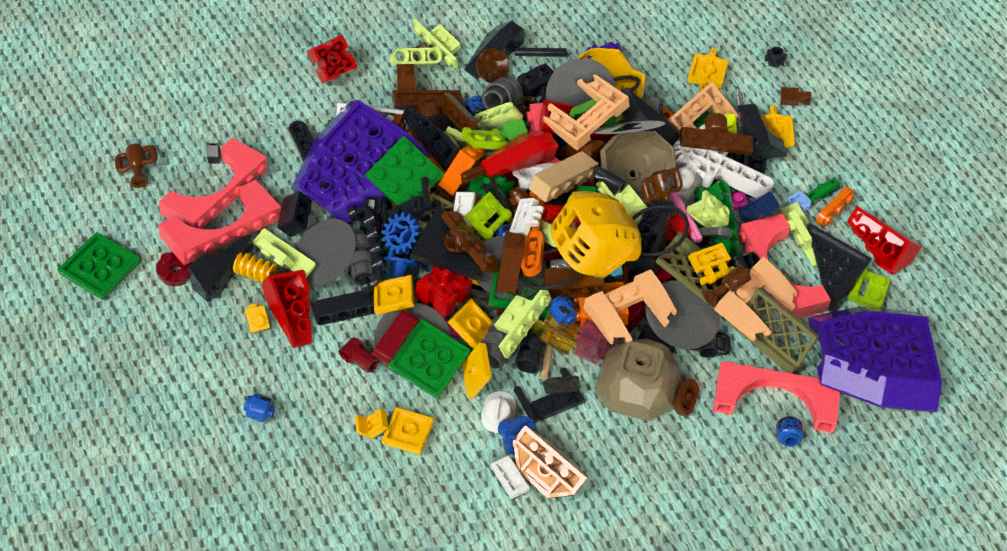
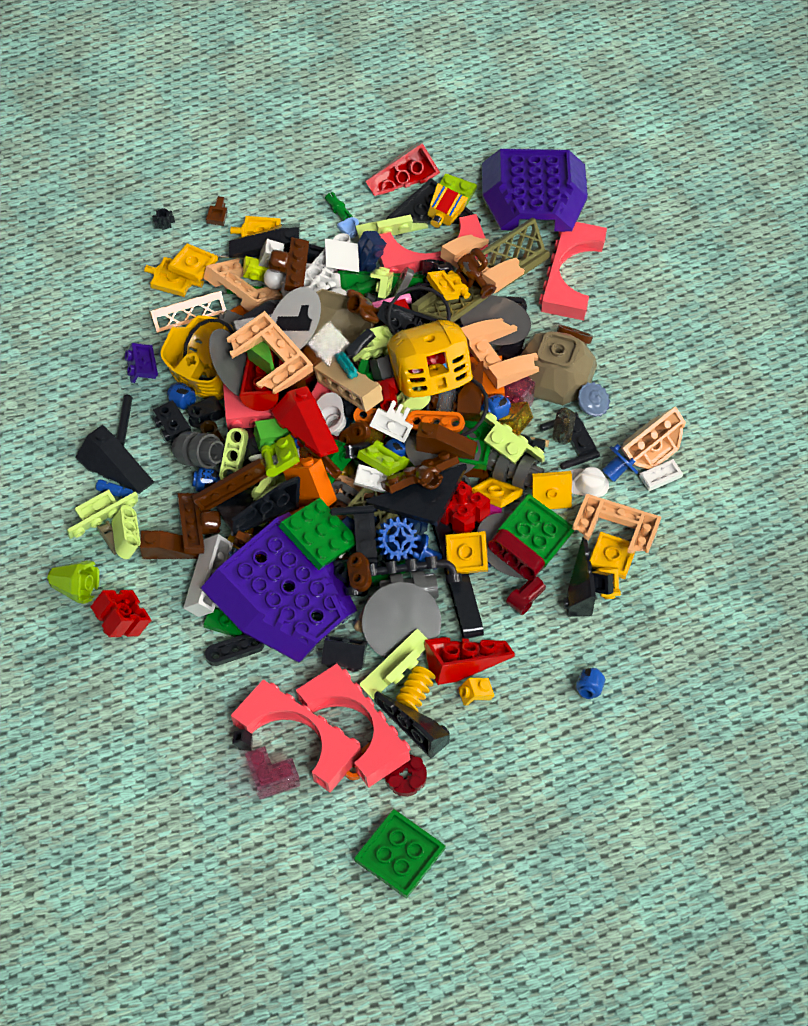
camera: 85 degrees left, 5 degrees up
reddish brown piece [114,143,158,188] -> none
reddish brown dish [476,48,509,83] -> none
blue head [776,416,804,447] -> none
orange plate [815,186,855,227] -> none
none -> lime cone [47,560,100,604]
none -> blue axle [96,479,133,499]
none -> light nougat fence [149,291,226,333]
none -> yellow plate [168,243,218,283]
none -> clear pink brick [245,746,300,800]
none -> white brick [259,239,284,268]
none -> clear piece [307,321,350,367]
none -> white sticker [325,239,359,272]
none -> teal axle [335,351,358,379]
none -> reddish brown plate [347,552,372,592]
none -> torso [428,184,468,228]
none -> black wedge [563,537,596,617]
none -> light nougat wedge [572,494,661,553]
none -> sand blue piece [578,382,611,417]
none -> black plate [592,571,613,595]

